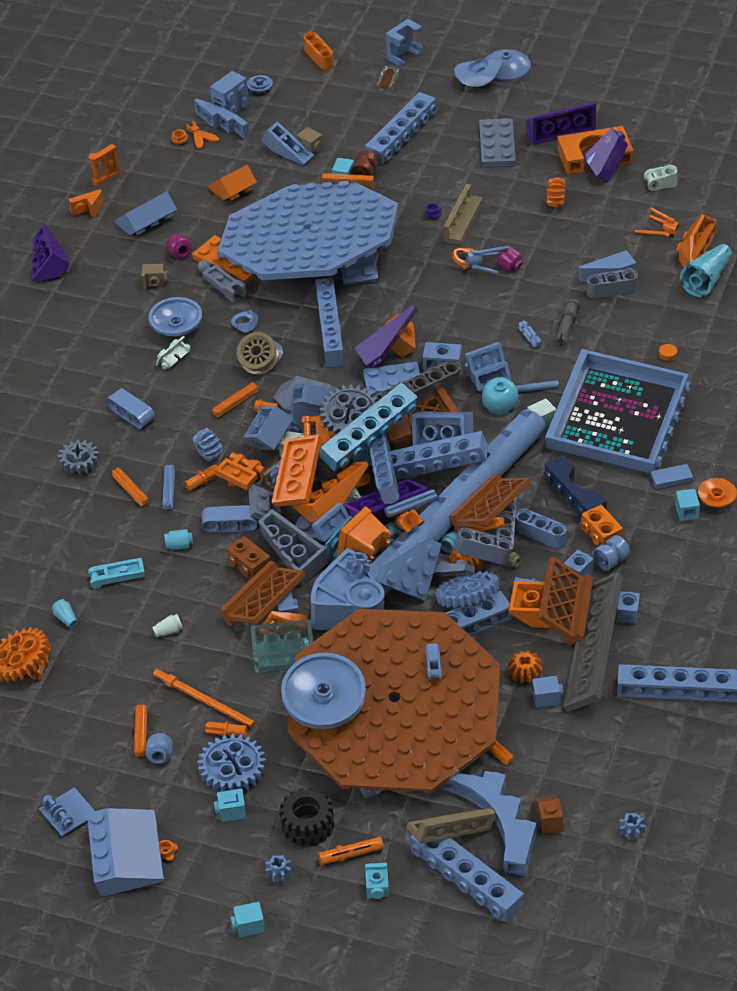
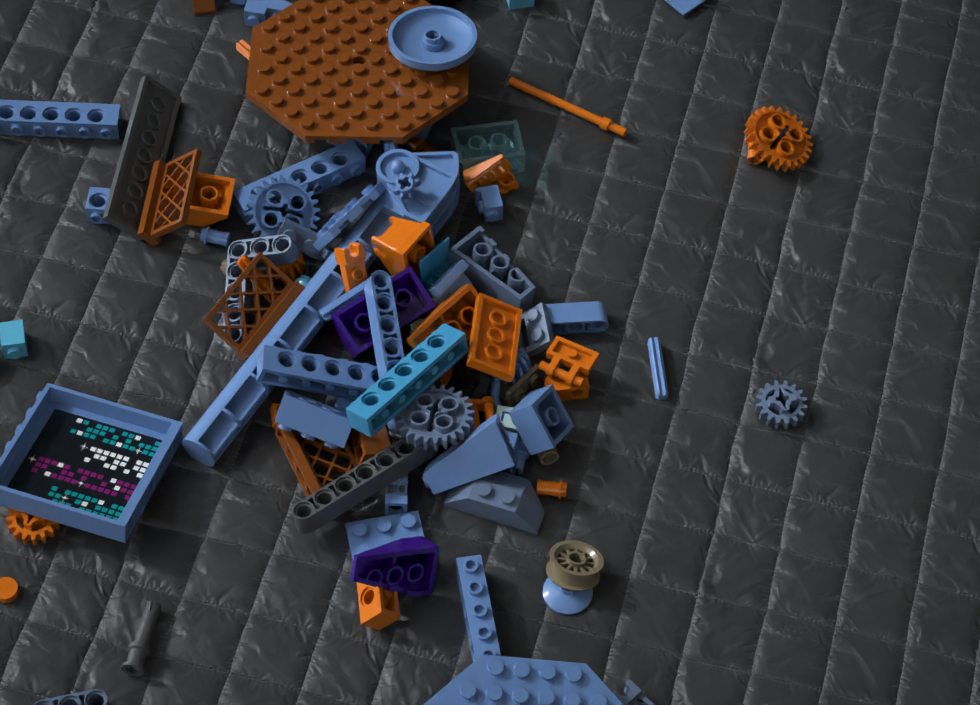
camera: 170 degrees right, 10 degrees up
medium azure cone [52,599,78,629] -> none
medium azure plate [88,558,145,589] -> none
medium blue beam [106,388,155,429] -> none
orange axle [112,468,149,506] -> none
orange axle [134,704,147,757] -> none
medium blue head [145,733,173,764] -> none
medium blue dish [148,297,202,336] -> none
light aqua cone [152,614,183,638] -> none
light aqua hinge [156,336,191,370] -> none
medium azure brick [164,529,193,551] -> none
orange axle [184,465,218,492] -> none
medium blue gear [193,428,223,461] -> none
medium blue gear [198,734,266,792] -> none
orange axle [205,721,247,738] -> none
orange axle [212,383,258,417] -> none
dark orange fence [219,561,306,626] -> none
dark orange brick [227,536,271,579] -> none
medium blue piece [231,309,258,333] -> none
medium blue brick [423,342,462,371] -> none
medium blue bar [425,643,442,680] -> none
medium blue piece [465,342,511,392] -> none
medium azure cylinder [482,377,519,415] -> none
orange gear [508,650,542,684] -> none
medium blue beam [515,509,567,549] -> none
medium blue bar [516,380,559,393] -> none
medium blue axle [518,320,542,348] -> none
light aqua brick [527,399,557,427] -> none
medium blue brick [532,676,564,708] -> none
dark blue arch [544,455,607,518] -> none
medium blue brick [564,550,594,582] -> none
orange brick [581,505,623,546] -> none
medium blue wheel [593,535,630,571] -> none
medium blue tile [650,464,693,489] -> none

